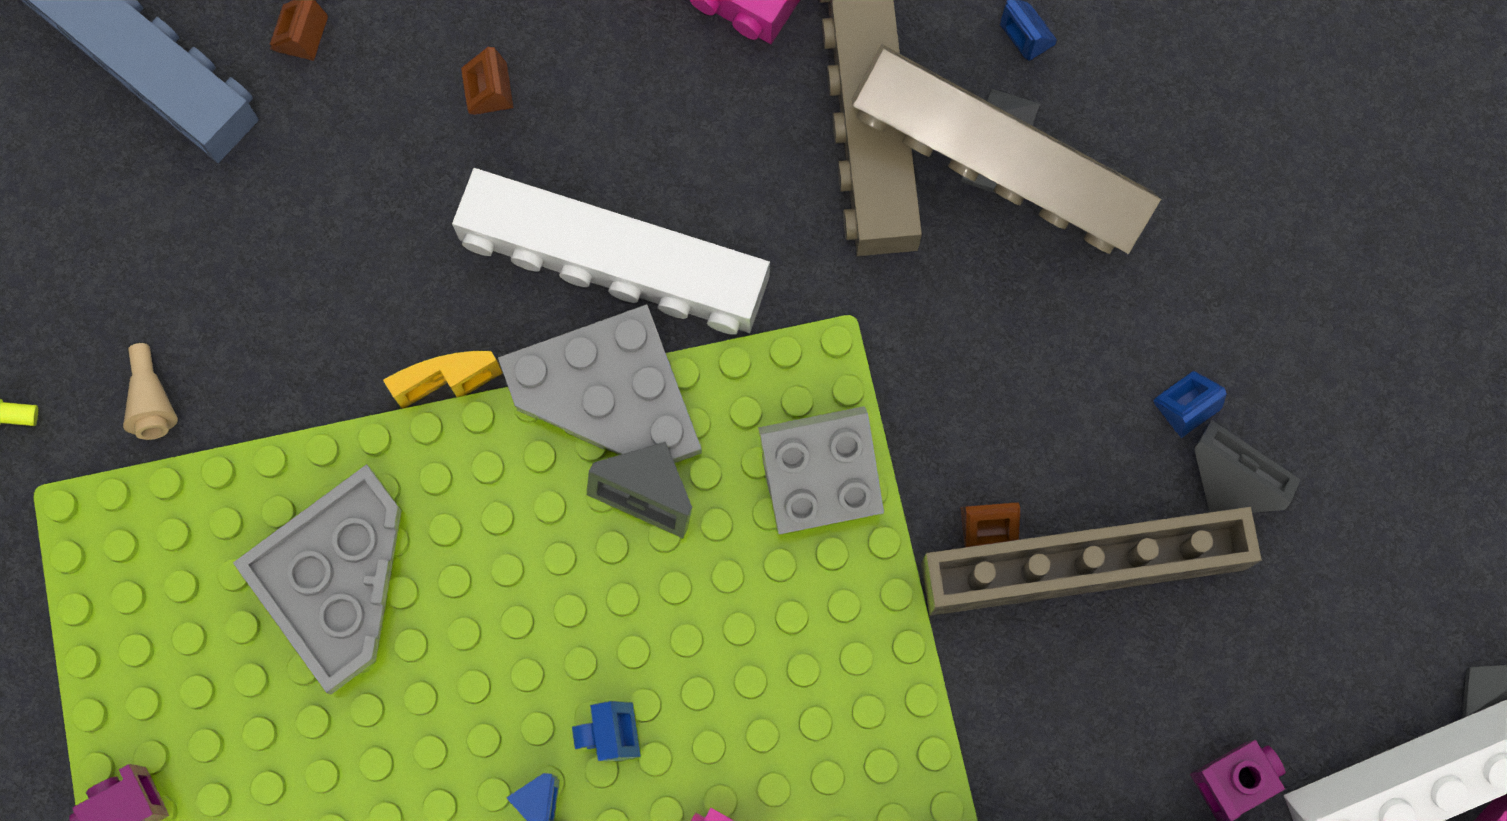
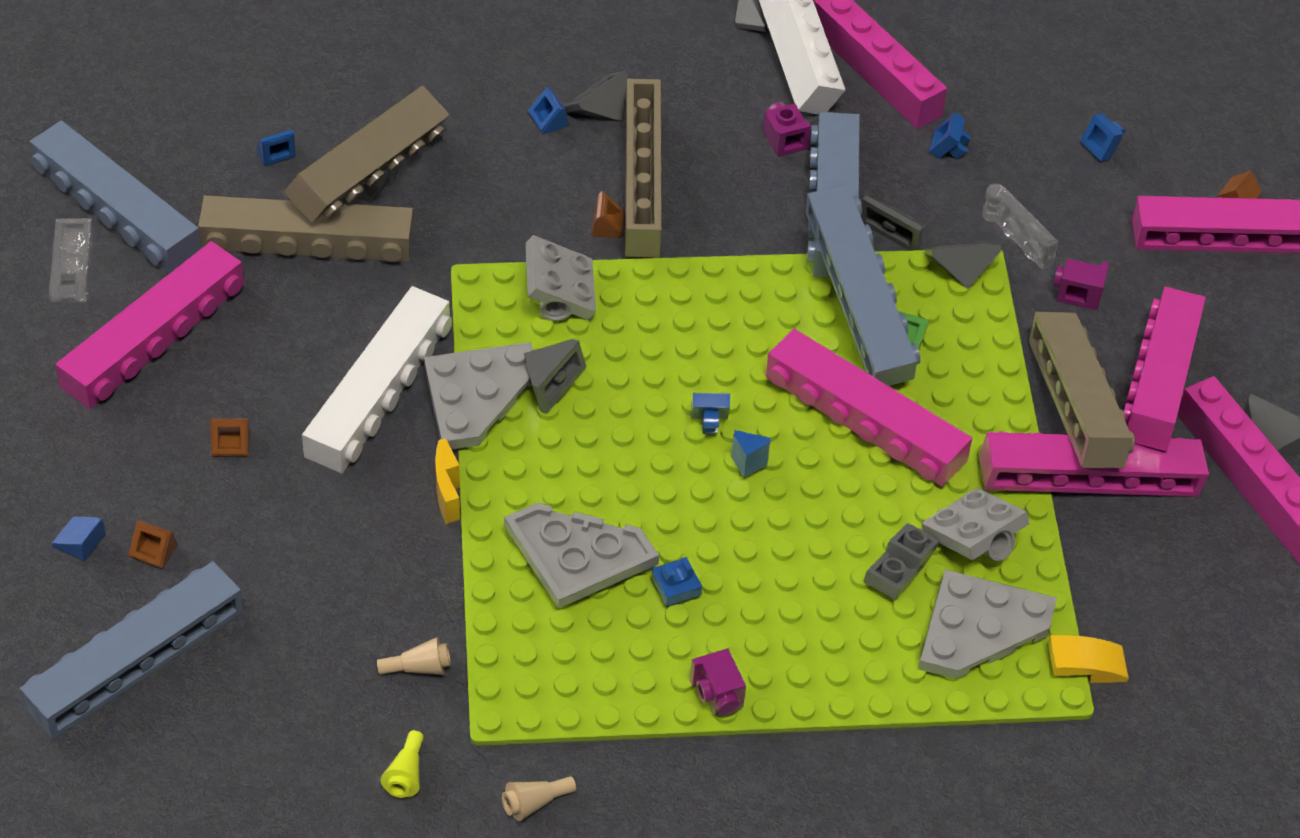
camera: 85 degrees left, 25 degrees down
none -> blue tile [651,557,702,607]

